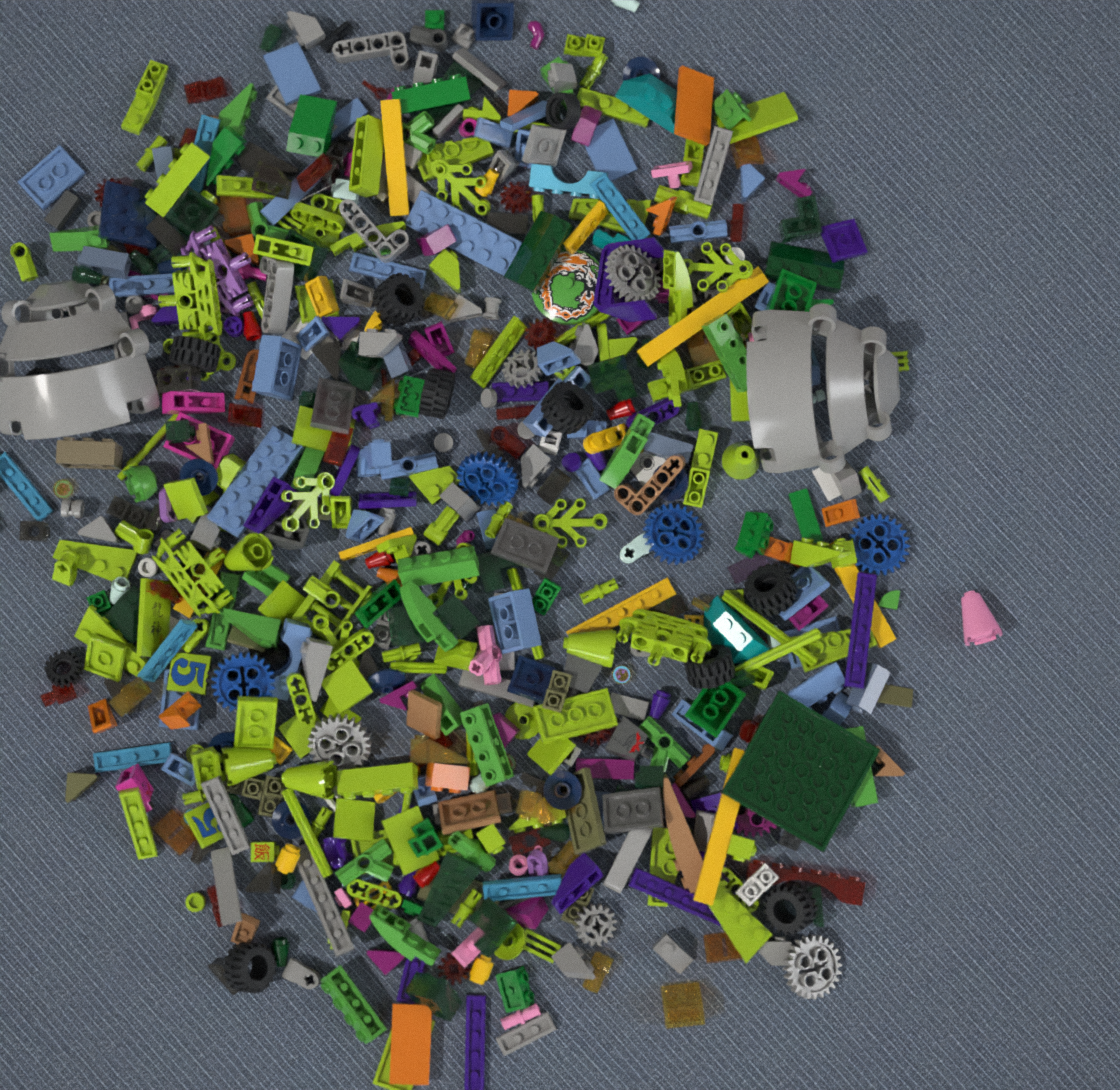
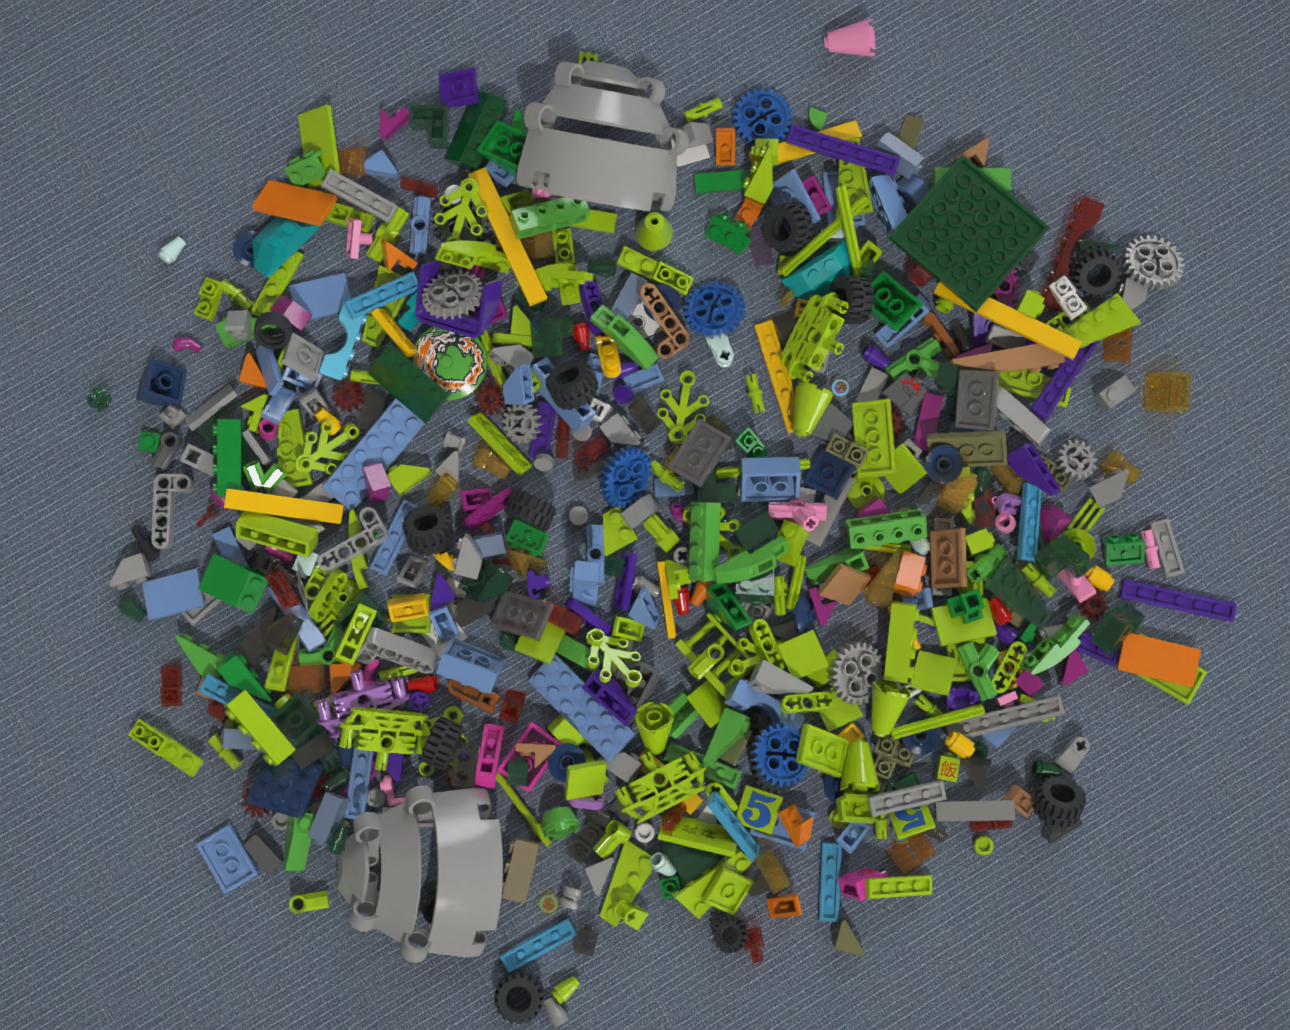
camera: 80 degrees left, 0 degrees up
bright green brick [320,965,386,1044] -> none

